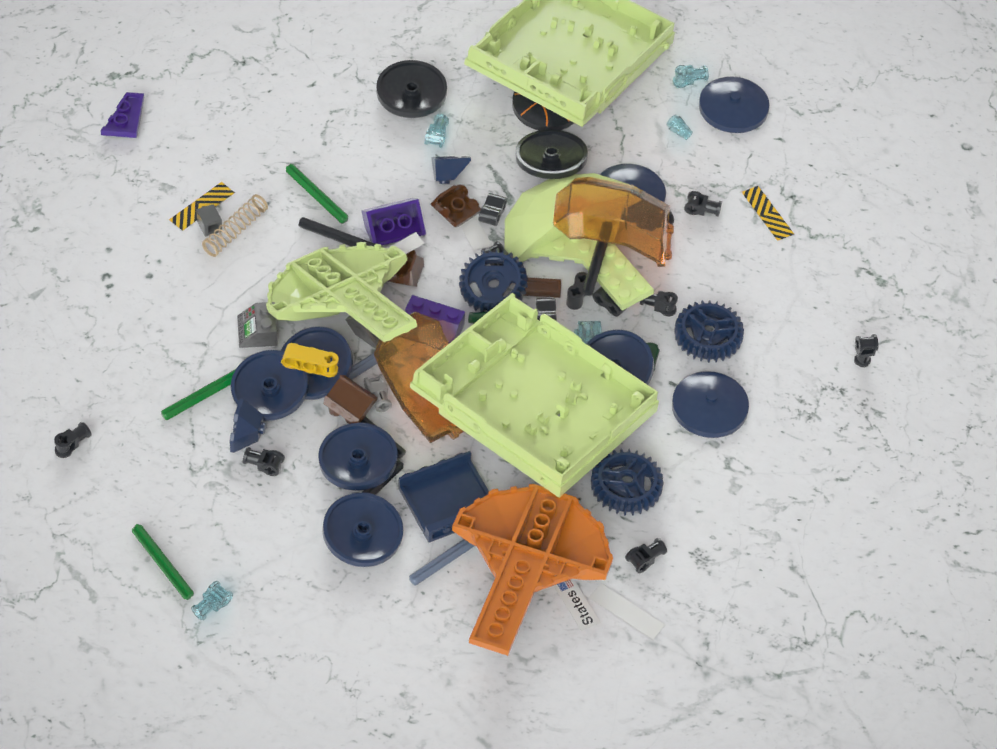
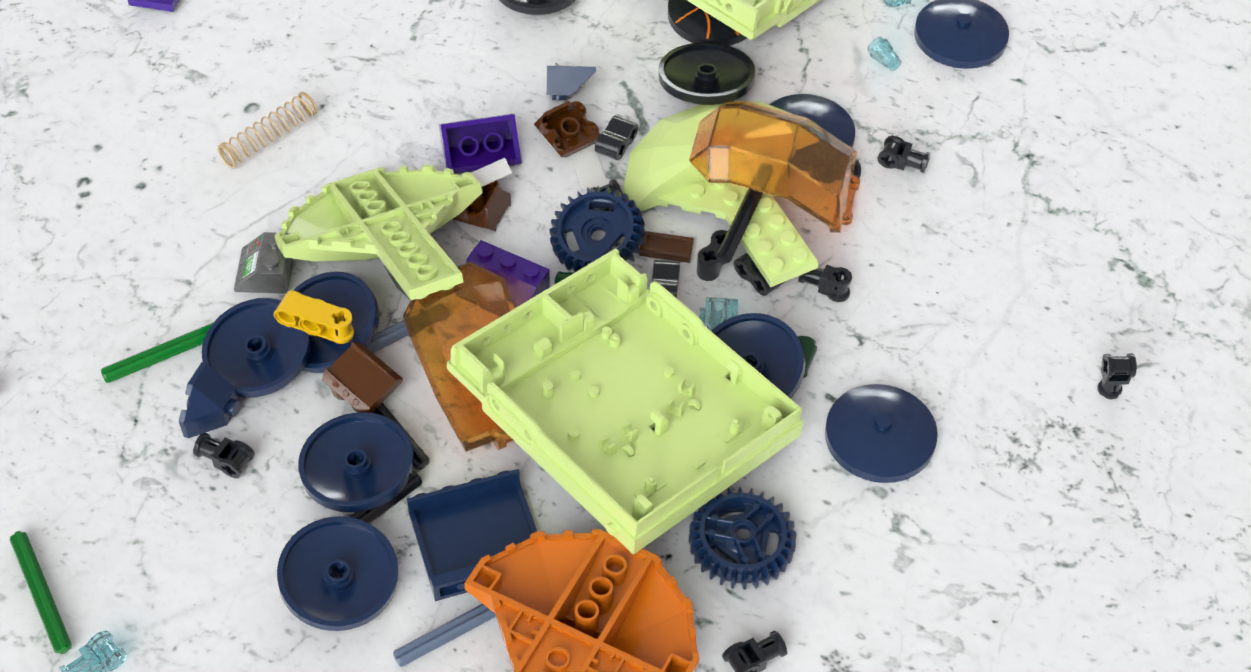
camera: 10 degrees right, 0 degrees up
sticker [169,182,235,231] -> none
dark grey brick [196,204,222,237] -> none
green axle [286,163,348,224] -> none
black axle [298,217,384,248] -> none
light grey connector [364,374,392,412] -> none
clear light blue connector [424,114,449,148] -> none
dark blue gear [674,300,744,363] -> none
sticker [742,186,794,241] -> none

